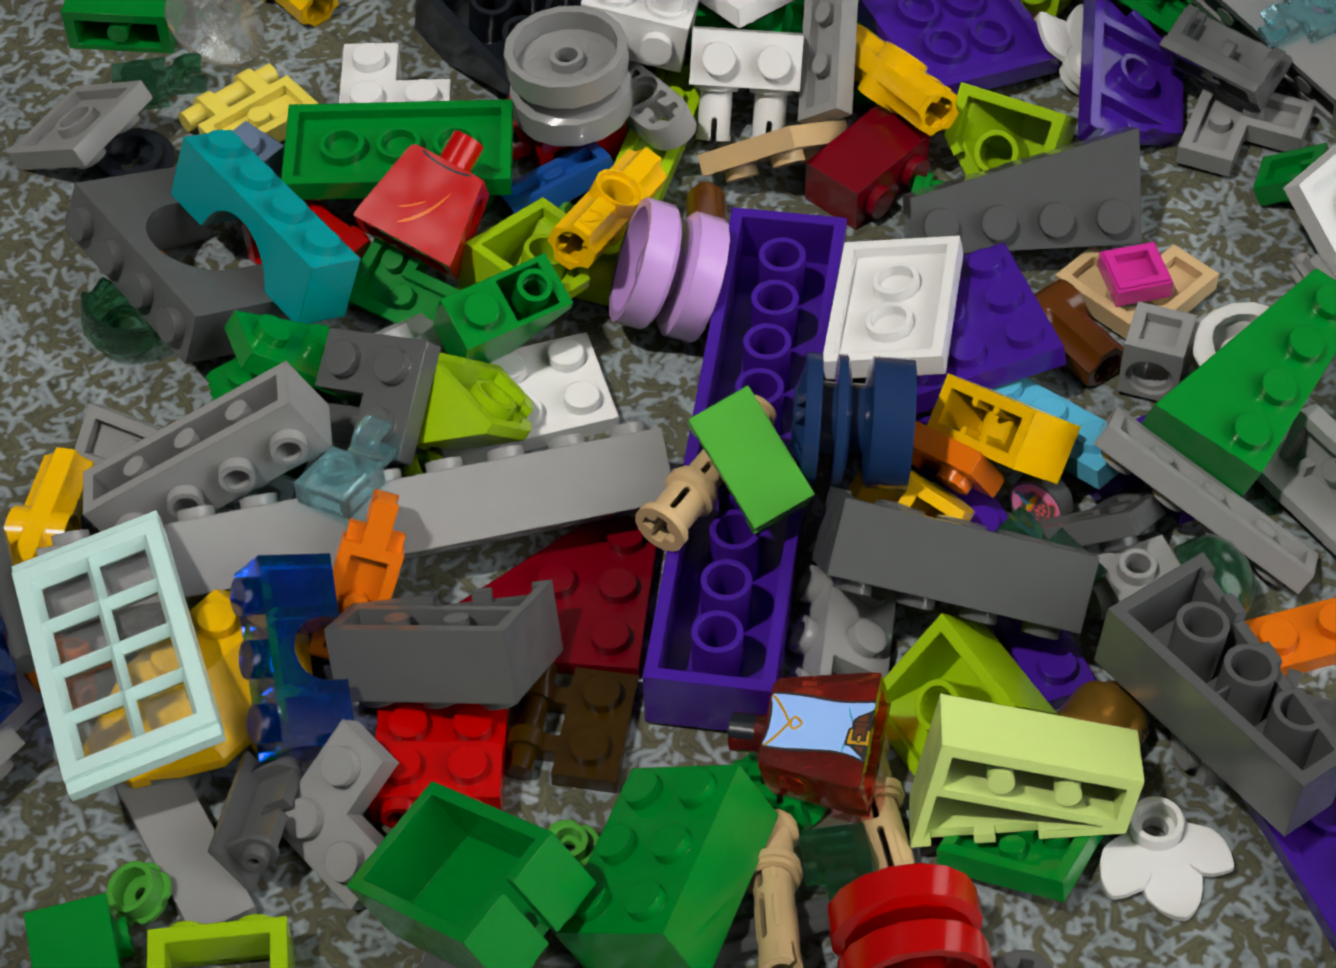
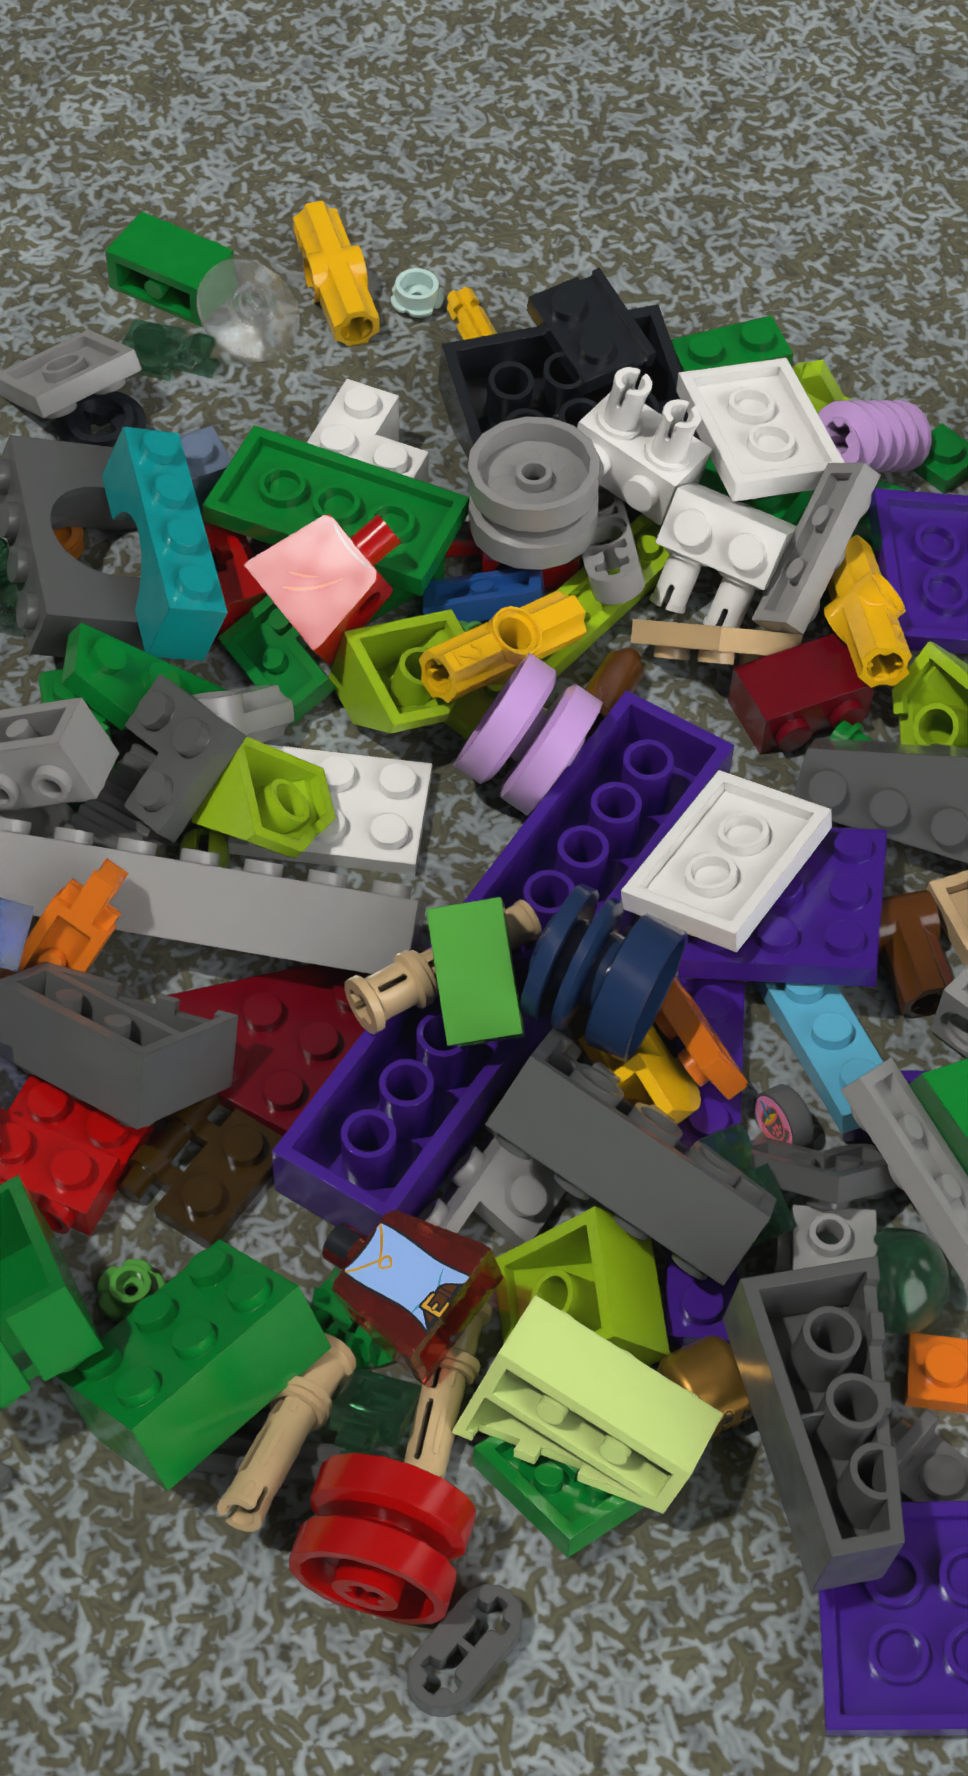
camera: 20 degrees right, 5 degrees up
light yellow plate [178,63,319,142] -> none
clear light blue plate [294,415,397,521] -> none
green slope [433,253,573,363] -> none
yellow brick [927,373,1081,484] -> none
white plate [1100,796,1234,921] -> none

